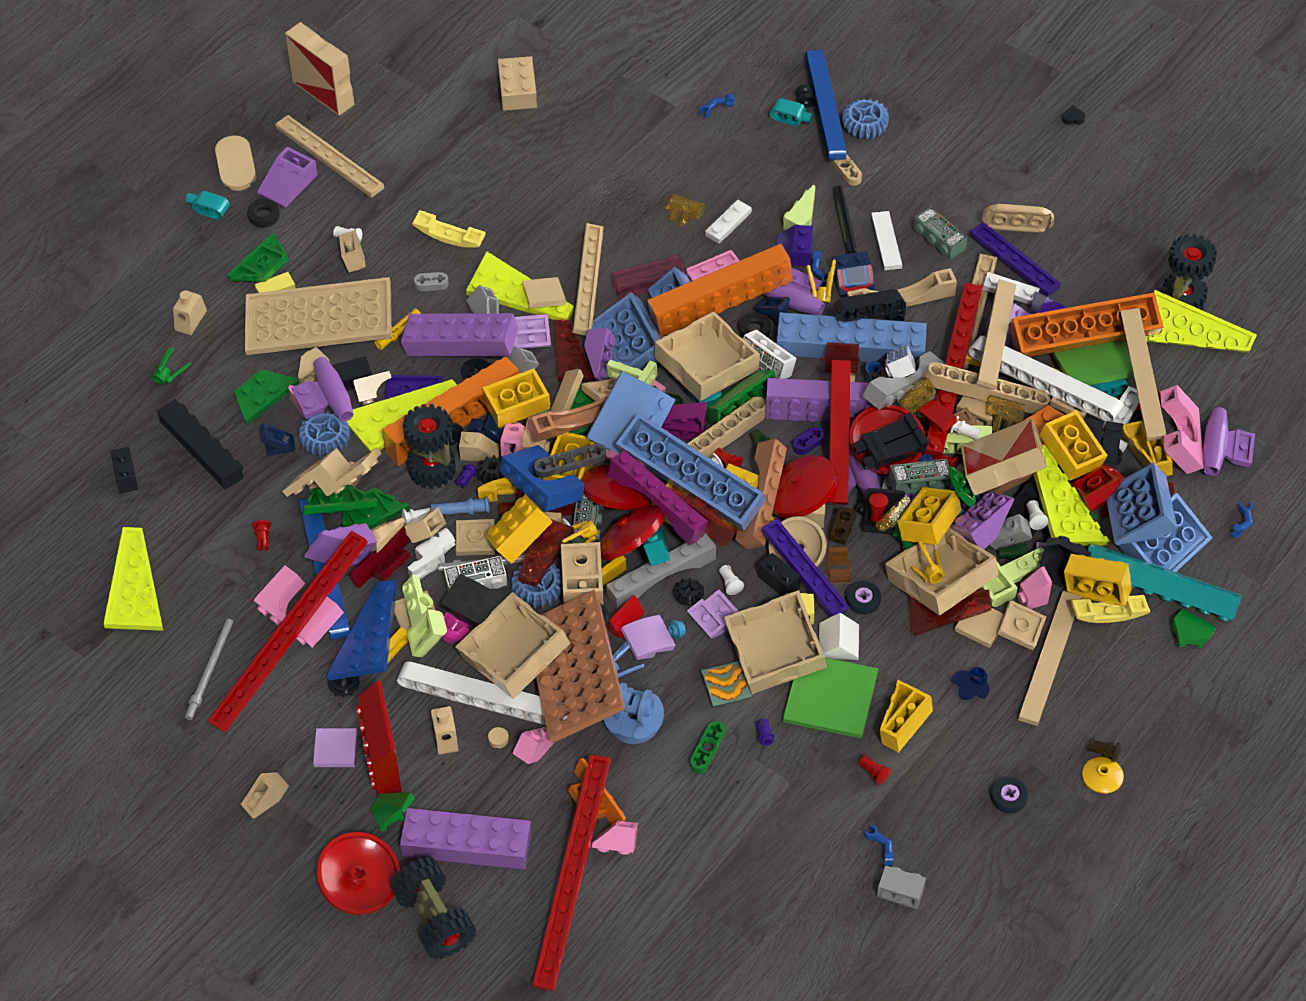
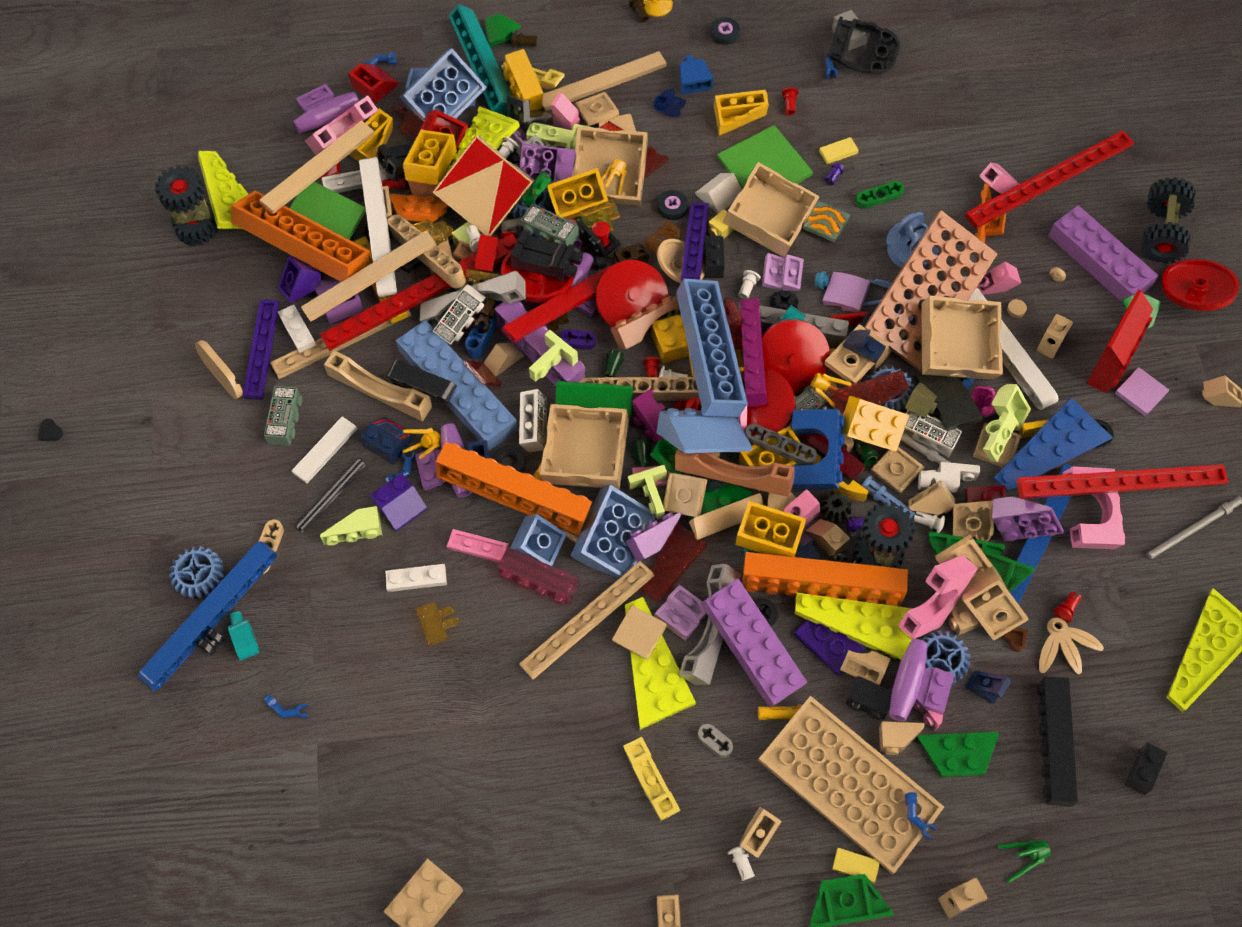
camera: 135 degrees left, 10 degrees up
none -> red slope [348,64,399,104]
none -> dark brown pin [512,31,537,48]
none -> yellowish green bracket [529,330,578,382]
none -> blue torso [679,55,713,95]
none -> light yellow tile [819,137,858,164]
none -> black slope [827,16,900,74]
none -> dark blue slope [843,329,886,364]
none -> bright pink arch [898,555,978,639]
none -> olive slope [905,382,937,418]
none -> blue arm [905,792,937,839]
none -> reddish brown tile [1002,627,1028,652]
none -> tan plant [1039,618,1104,674]
none -> tan piece [1050,267,1066,282]

